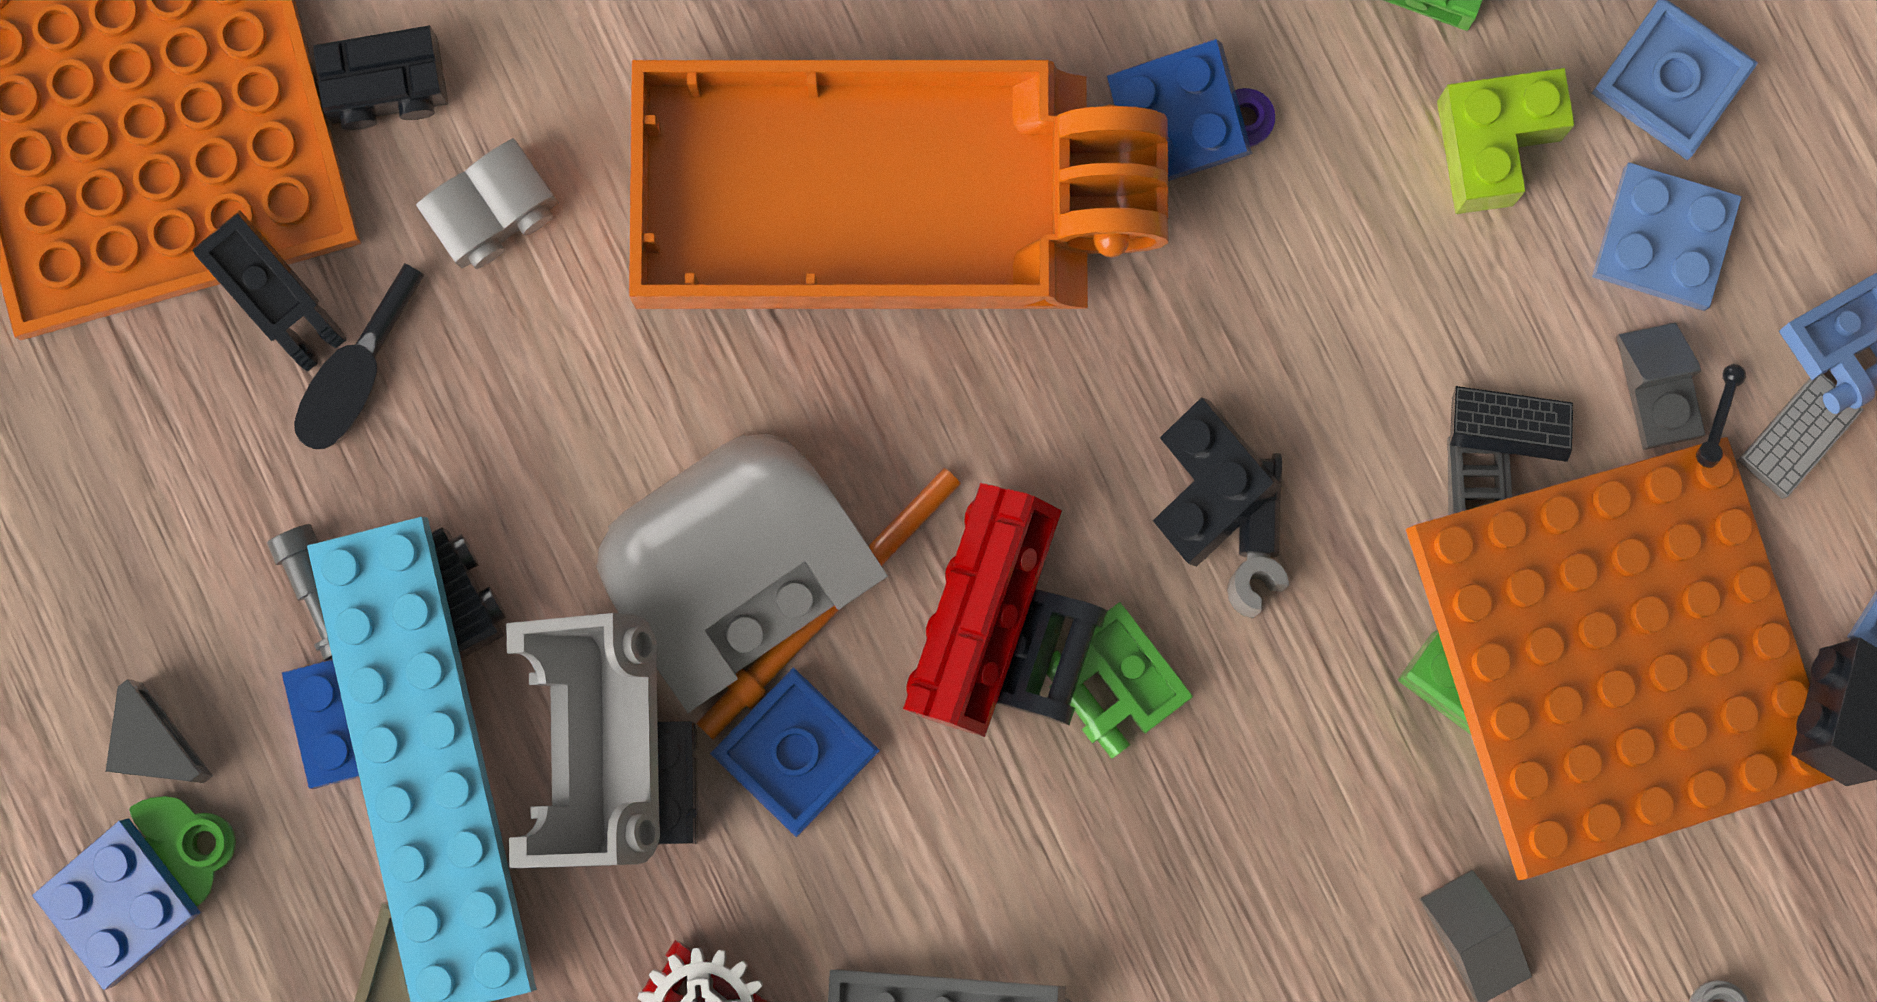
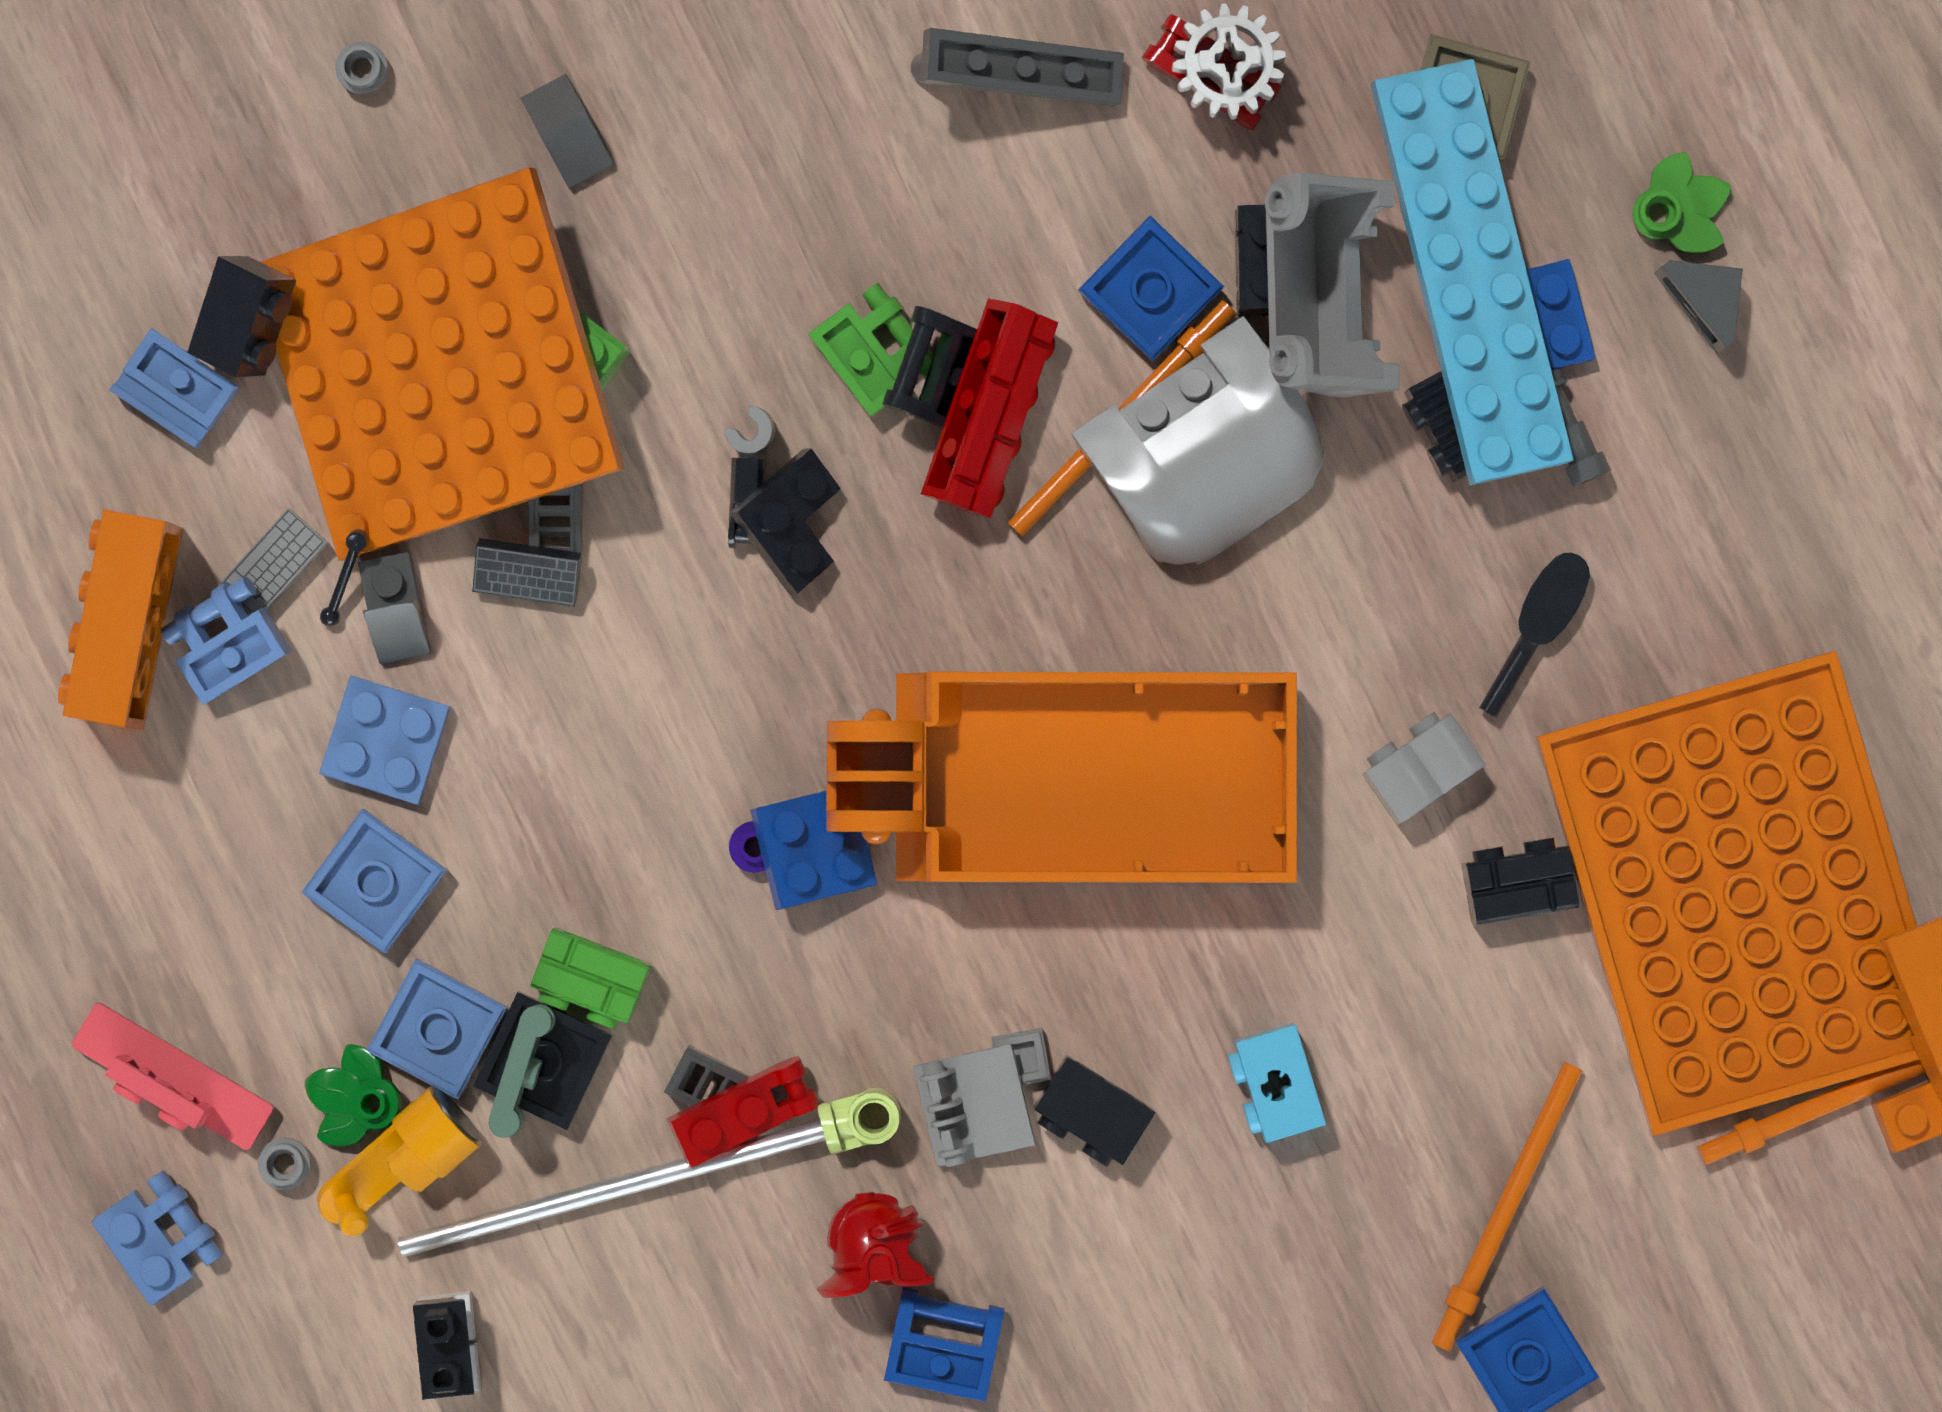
camera: 175 degrees right, 5 degrees up
plate [32,818,201,990] -> none
black hinge [192,210,346,372] -> none
lime brick [1437,68,1575,214] -> none

